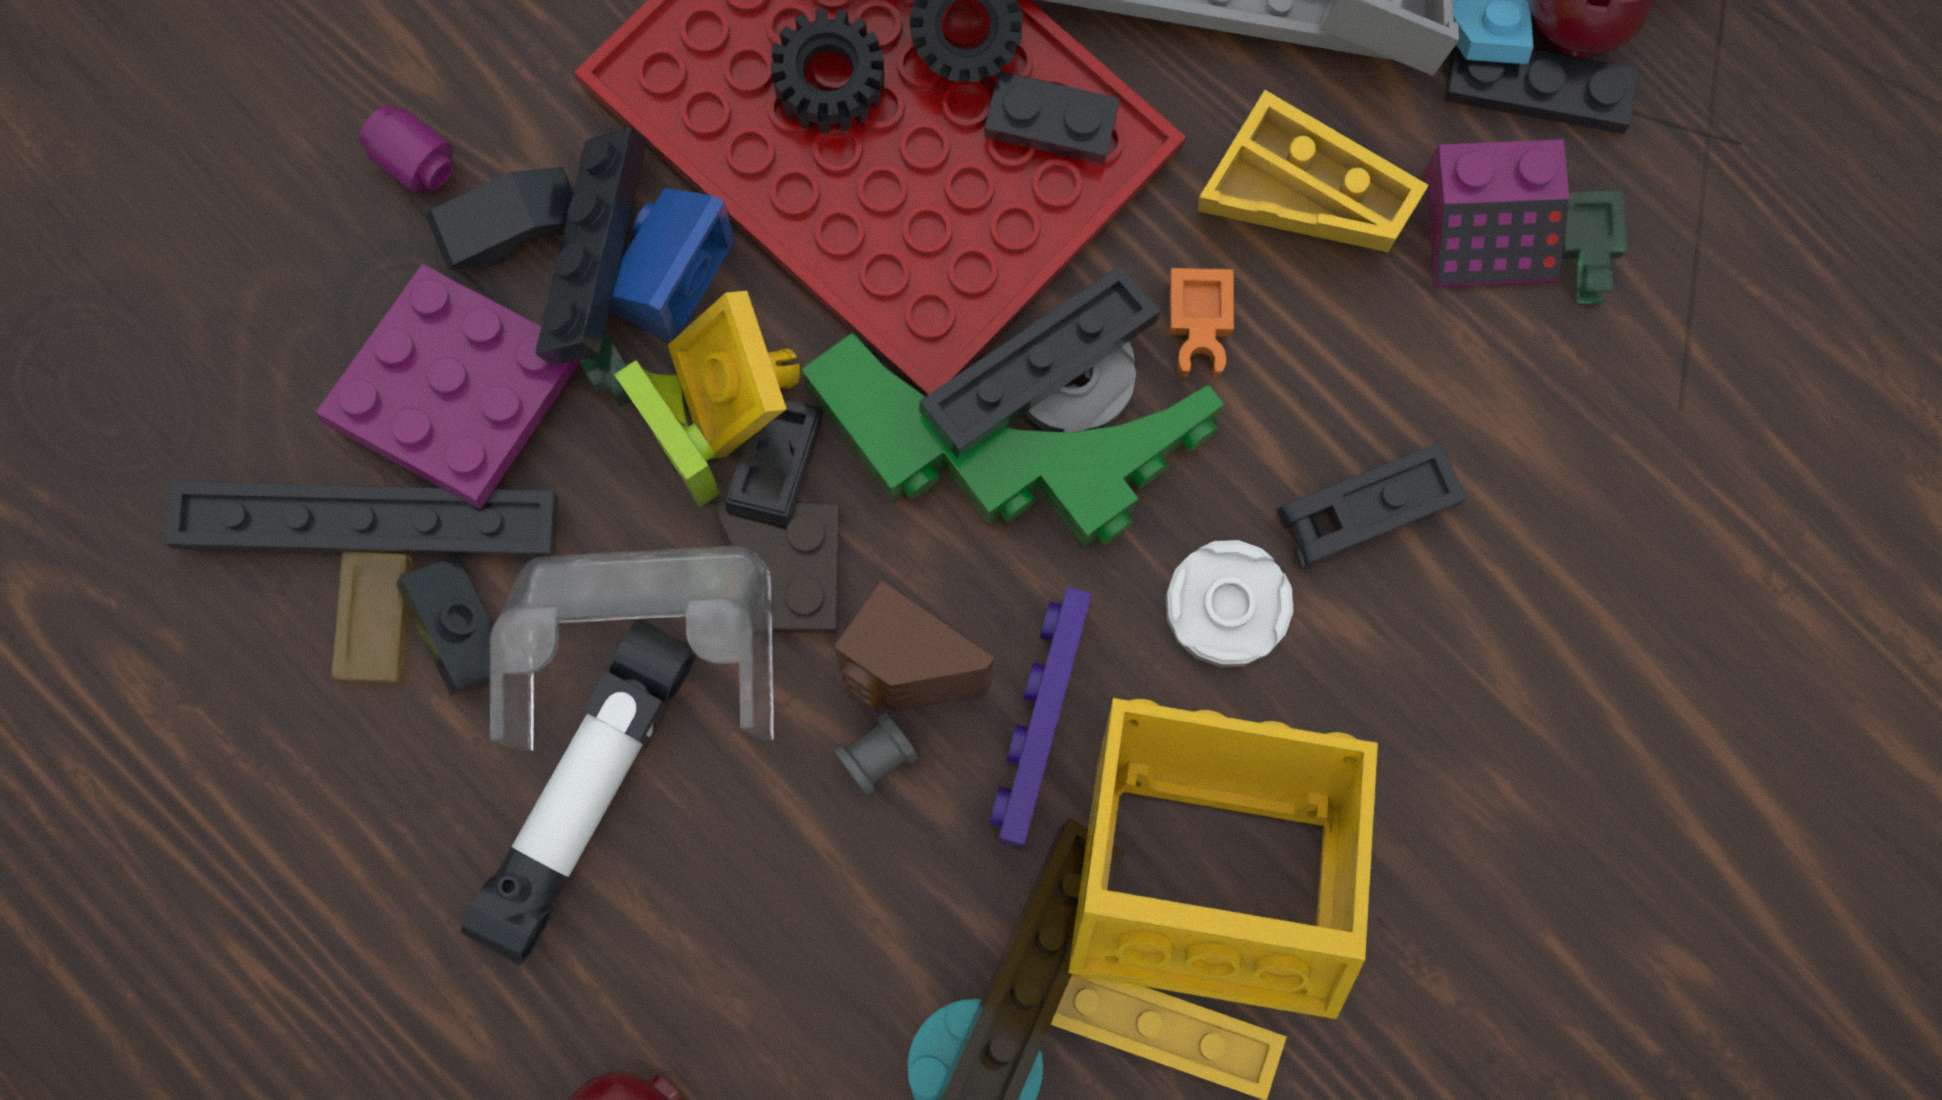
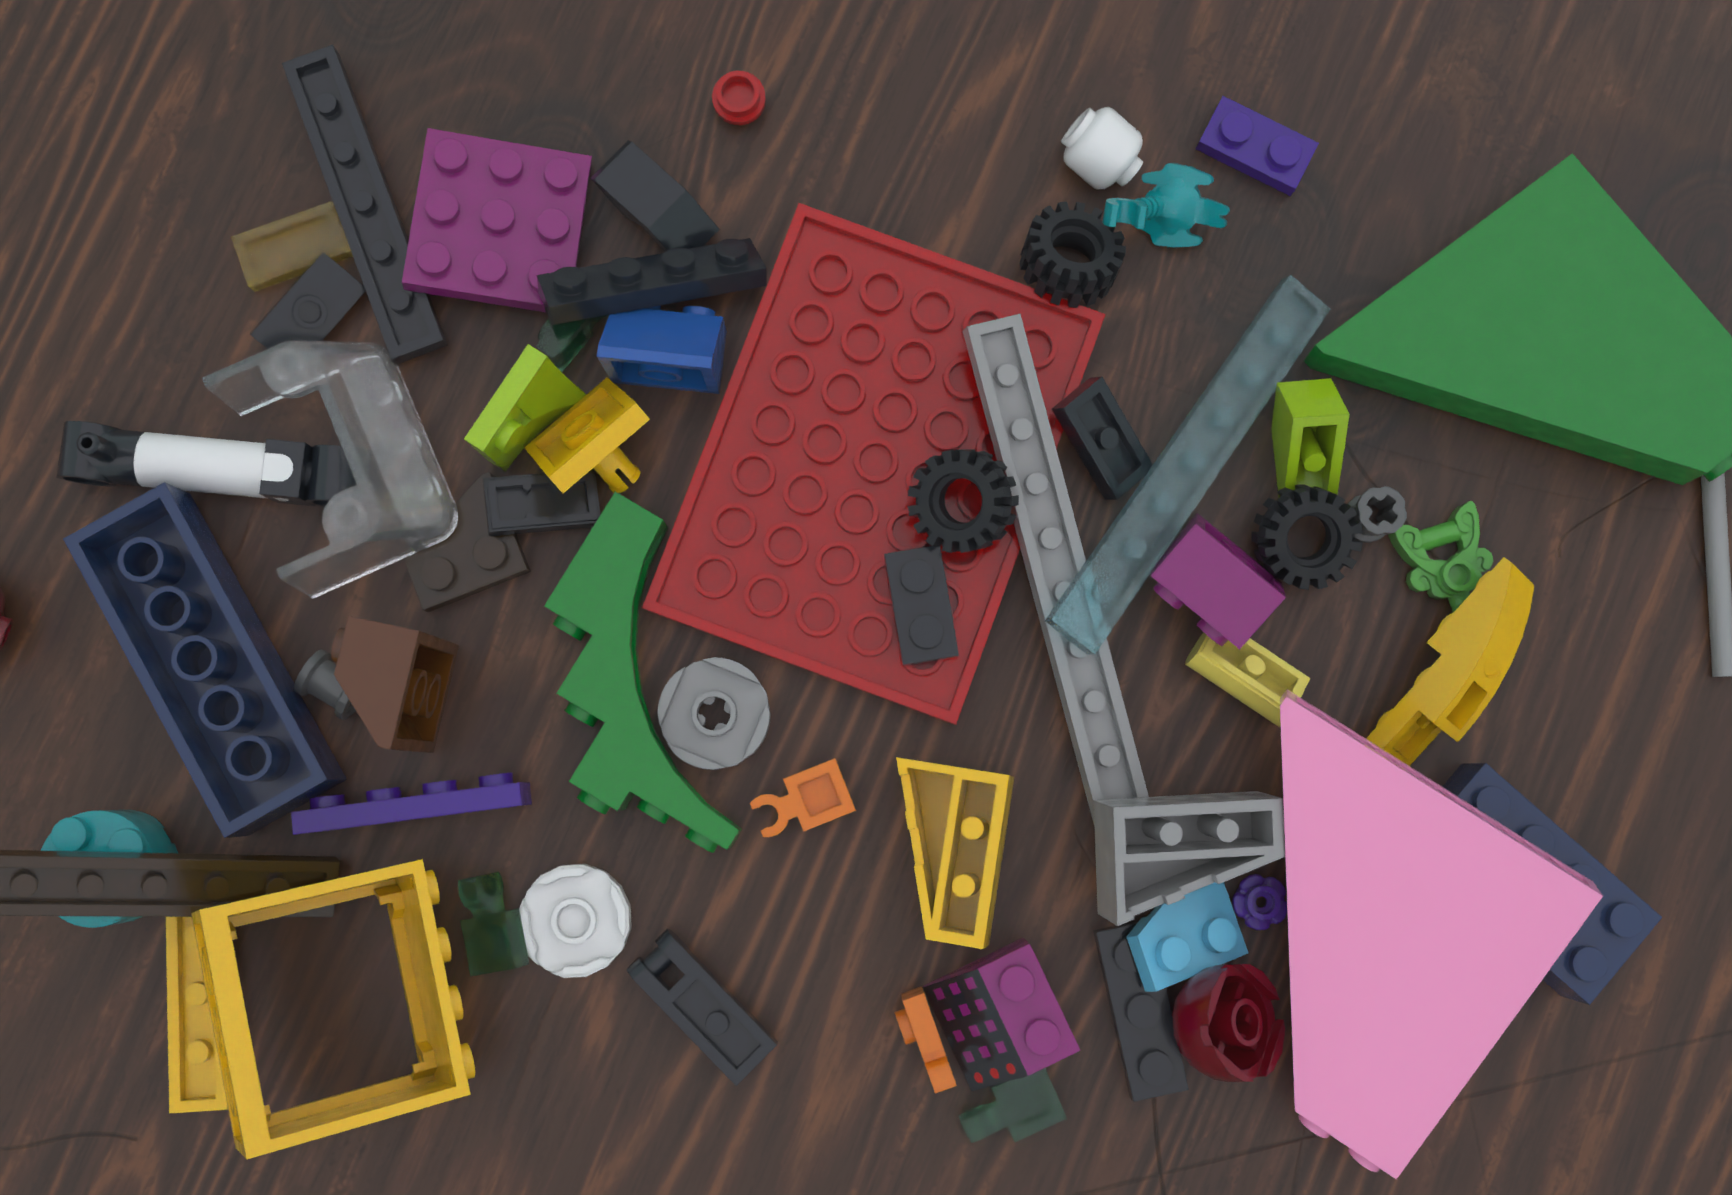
camera: 65 degrees right, 5 degrees up
magenta brick [359,105,455,194] -> none
black tyre [771,9,885,133] -> none
black plate [919,265,1161,459] -> none
none -> dark blue brick [63,482,347,838]
none -> clear green plate [458,872,529,977]
none -> red plate [712,71,766,125]
none -> orange plate [895,986,957,1094]

